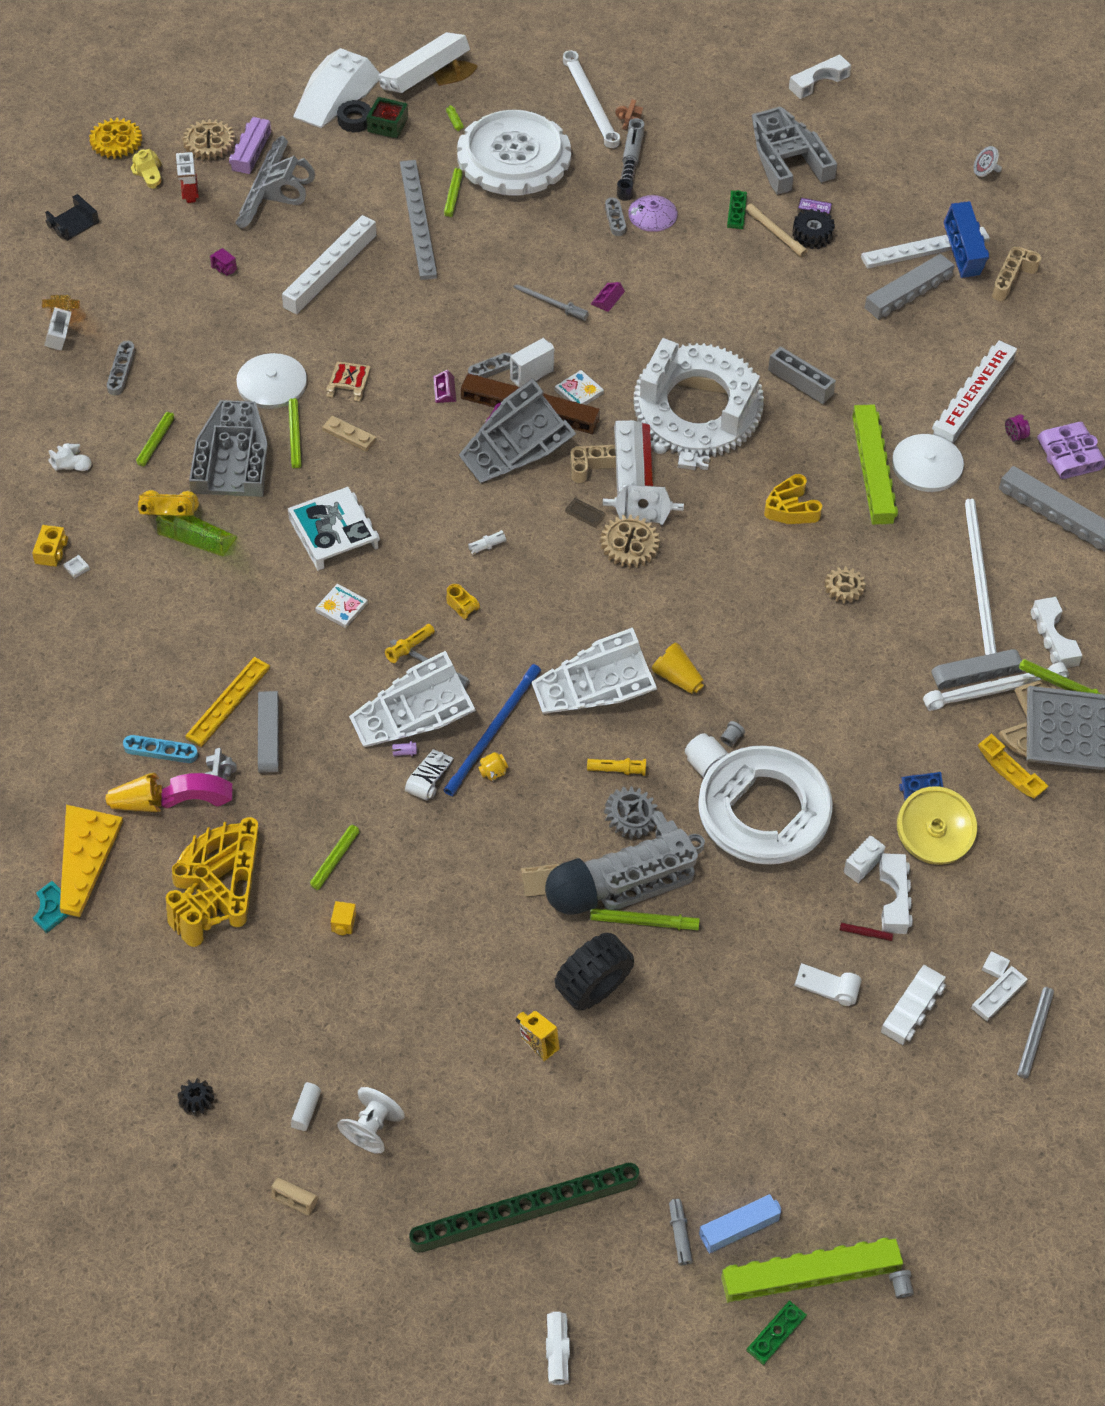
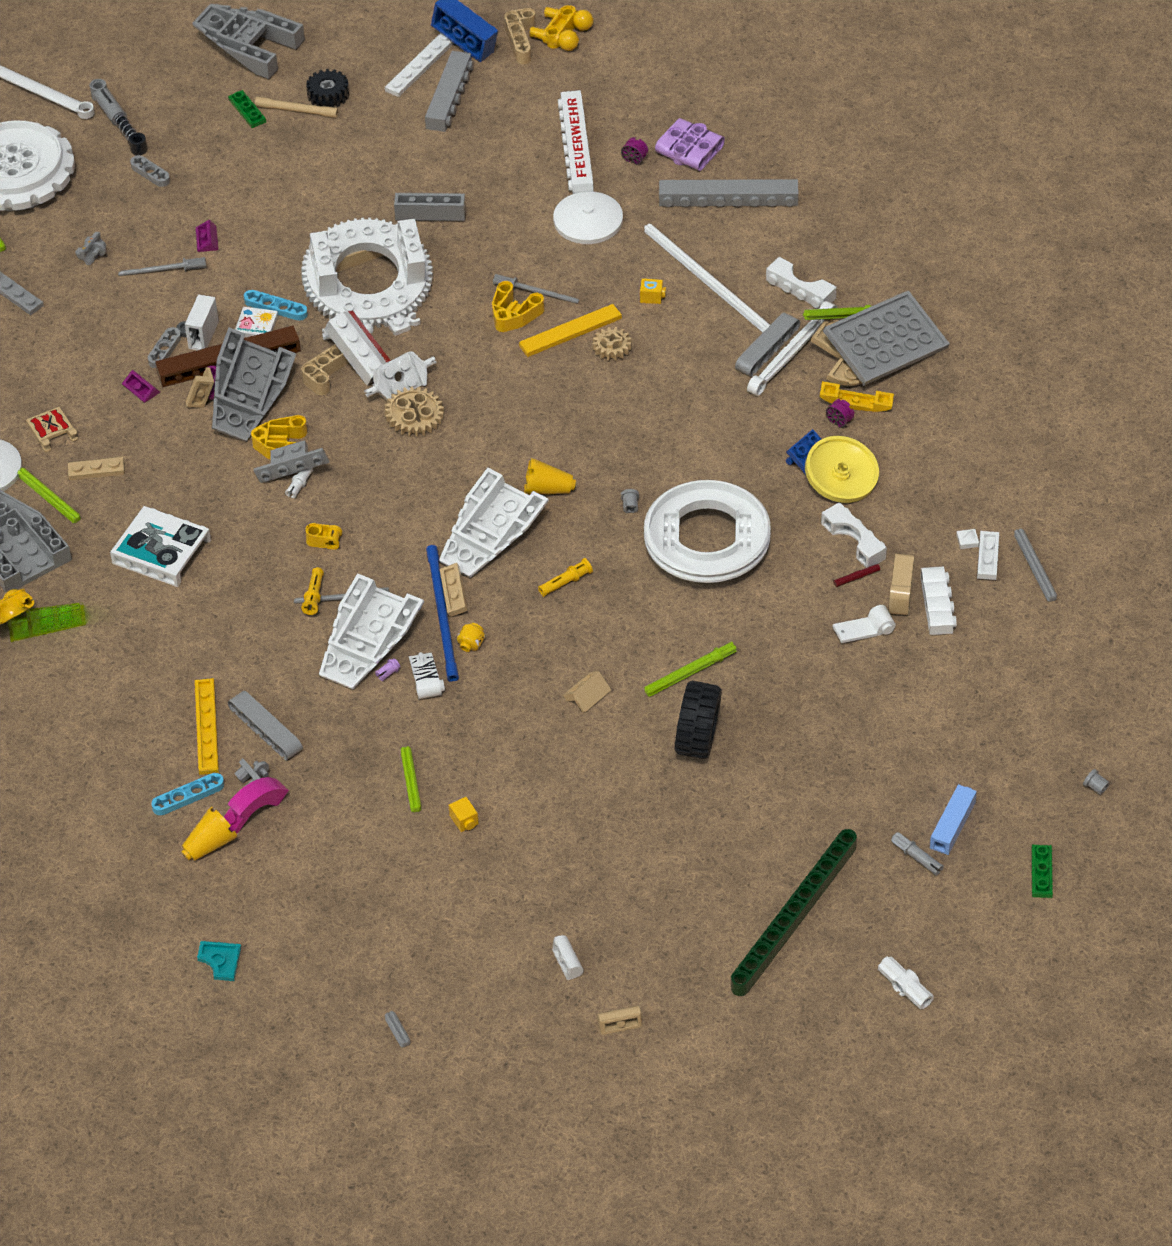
camera: 35 degrees left, 5 degrees down
yellow wing [60,805,123,917] -> none
yellow beam [165,817,258,947] -> none
black gear [177,1078,215,1116] -> none
white tile [315,584,368,628] -> none
white piece [337,1087,405,1153] -> none
yellow torso [515,1011,560,1061] -> none
light grey piece [545,811,705,915] -> none
clear smoke tile [565,498,605,528] -> none
light grey gear [604,786,657,839] -> none
nougat hips [615,99,643,130] -> none
lavender dish [628,195,677,232] -> none
white piece [685,733,728,778] -> none
lime brick [721,1238,903,1303] -> none
medium lavender tile [797,198,833,216] -> none
white brick [844,836,885,883] -> none
lime brick [852,405,898,525] -> none
none -> light grey hips [75,232,107,265]
none -> tan panel [186,367,214,408]
none -> medium azure beam [244,290,308,321]
none -> yellow connector [251,415,307,459]
none -> light grey bracket [254,440,329,483]
none -> light grey axle [385,1011,411,1048]
none -> tan plate [440,563,468,617]
none -> light grey piece [493,274,580,303]
none -> yellow tile [519,304,622,357]
none -> yellow piece [529,5,594,51]
none -> yellow brick [640,278,666,304]
none -> magenta wheel [826,398,855,428]
none -> tan beam [889,554,914,616]

